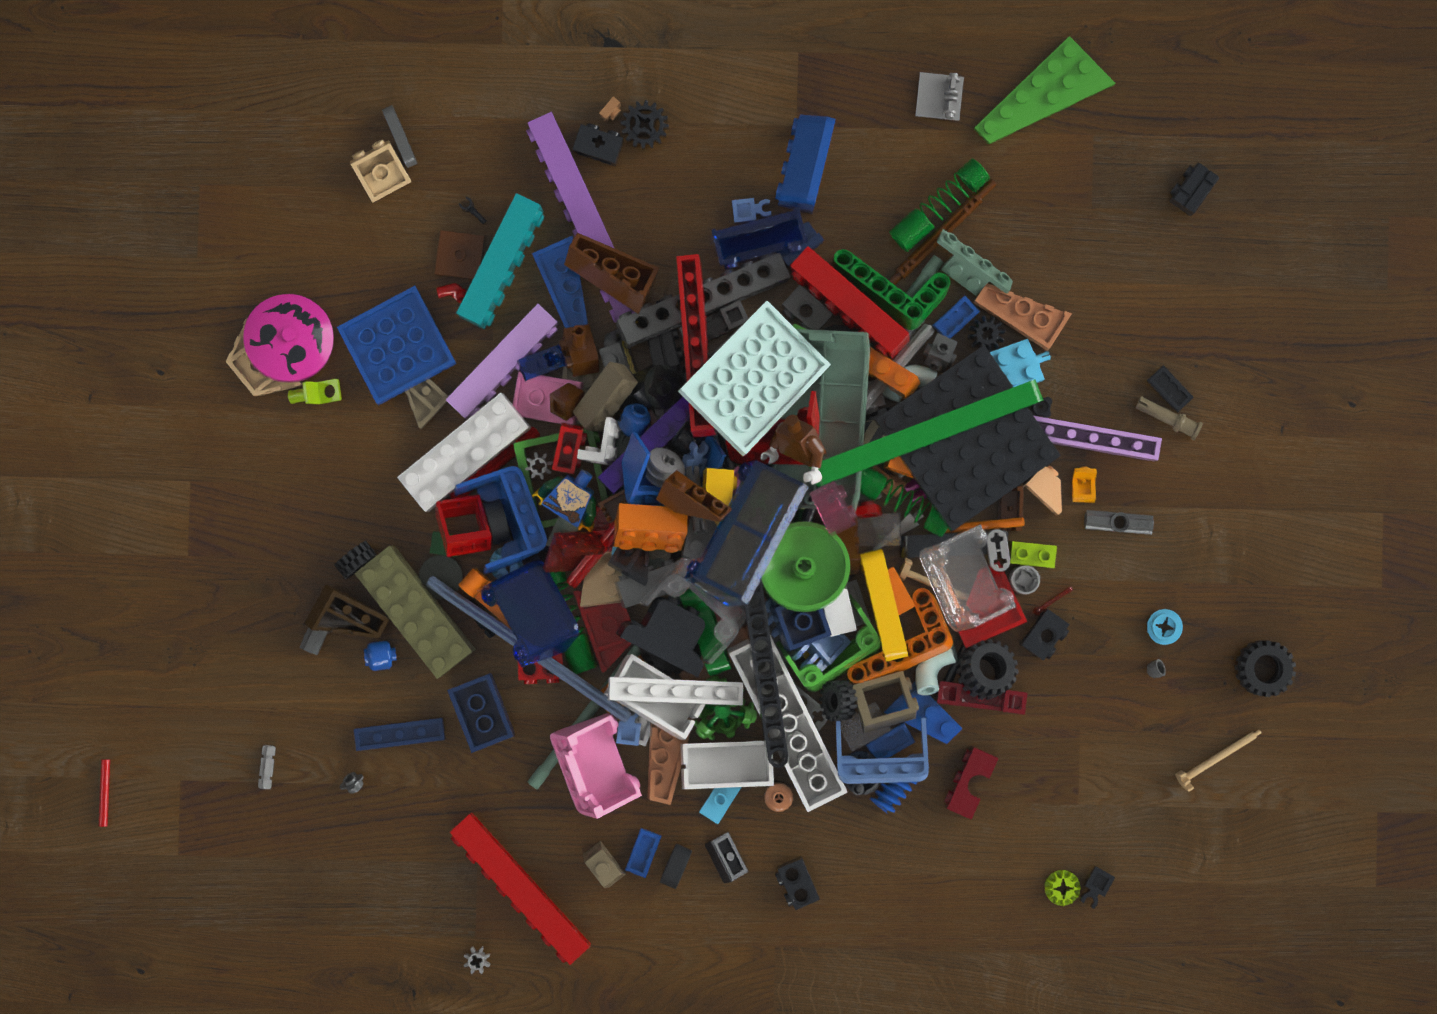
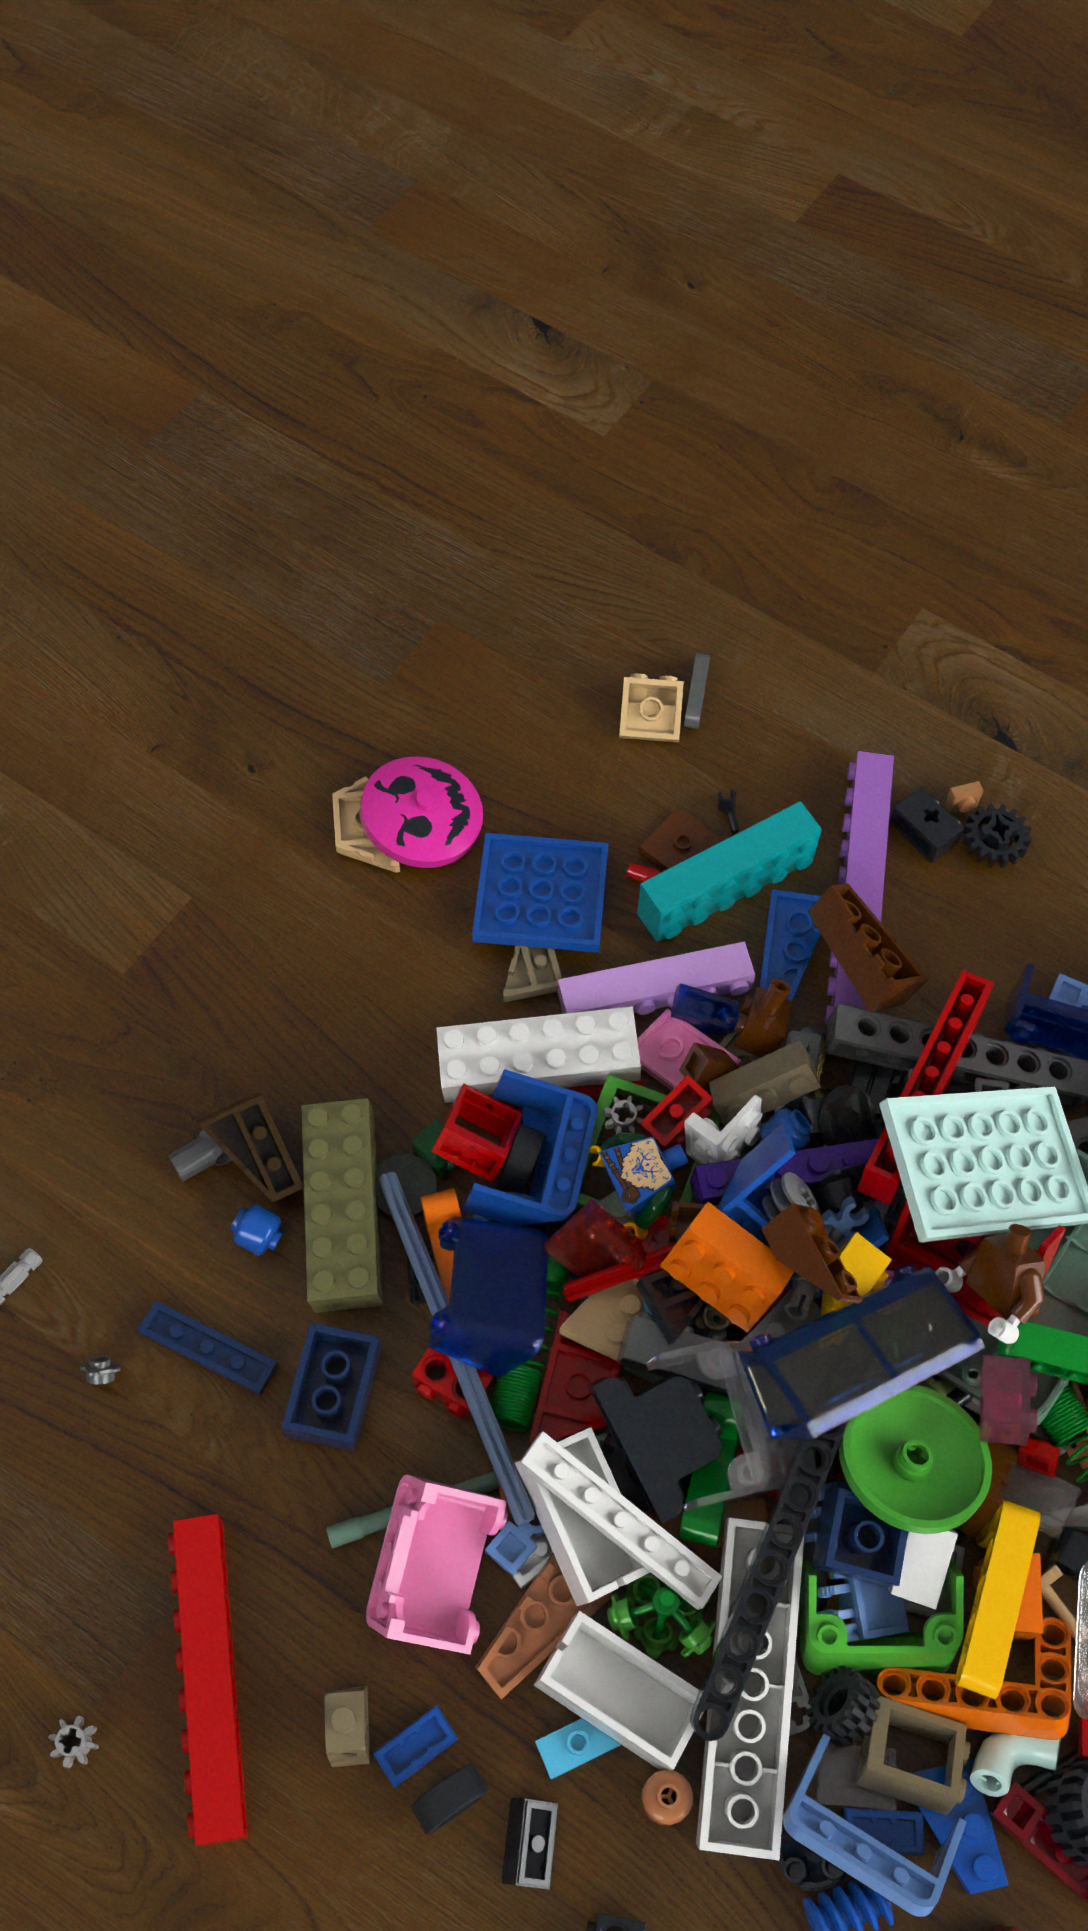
camera: 35 degrees right, 25 degrees down
lime bracket [288,379,342,405] -> none
black tyre [334,541,377,579] -> none

